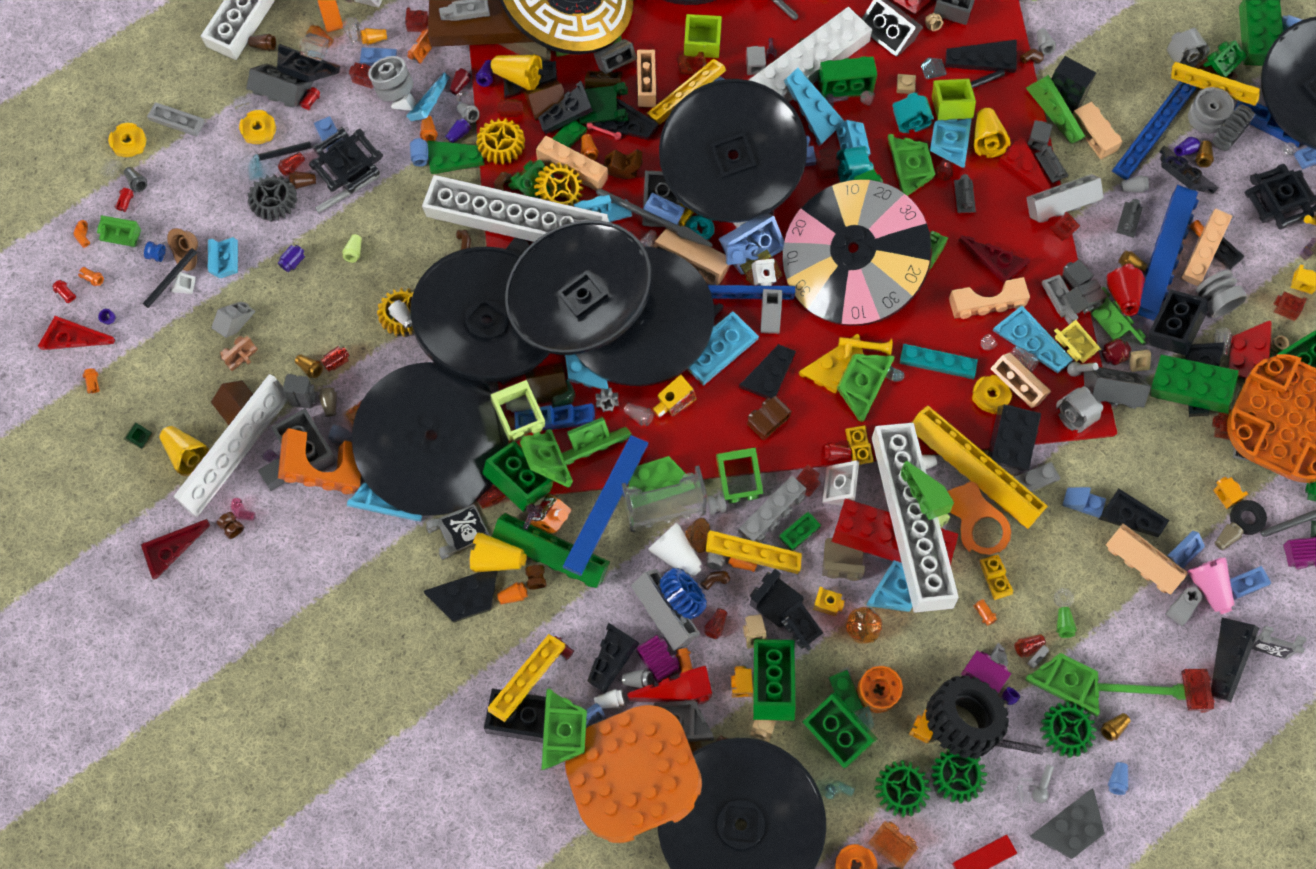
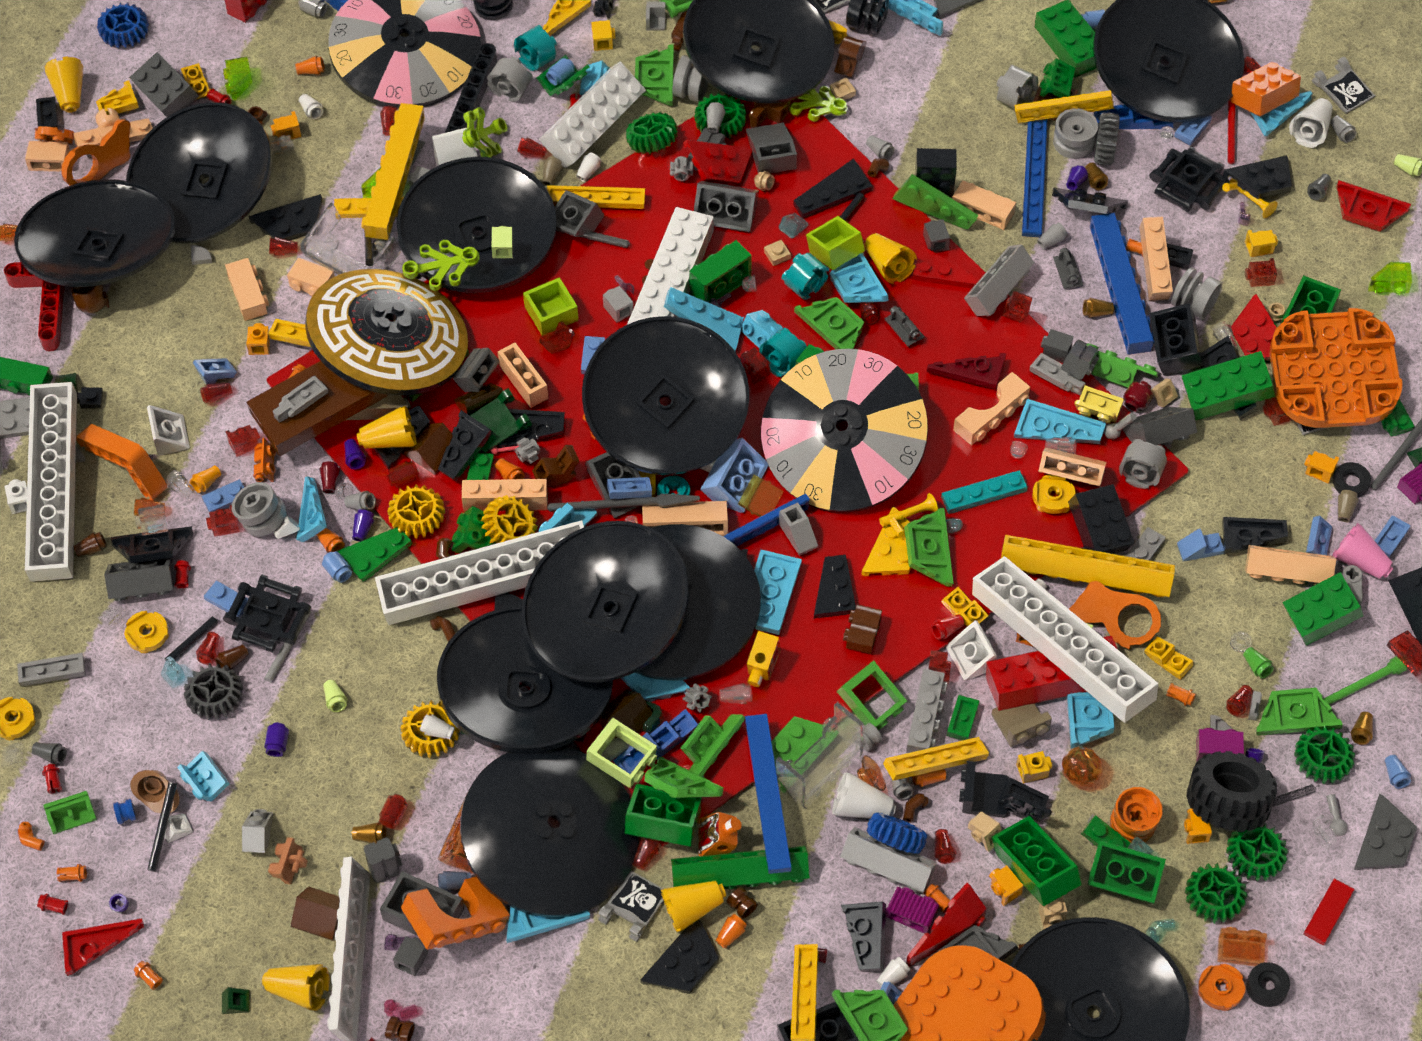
camera: 30 degrees left, 10 degrees down
dark tan cone [318,388,337,417] -> none
hand [523,504,542,530] -> none
light grey cone [622,669,654,688] -> none
yellow plate [647,59,726,125] -> none
medium blue plate [726,243,758,265] -> none
white brick [751,259,776,286] -> none
bright green slope [901,461,954,520] -> none
dark grey hinge [1035,144,1068,183] -> none
red cone [1106,264,1145,316] -> none
none -> light grey gear [515,438,541,464]
none -> green brick [1282,572,1364,646]

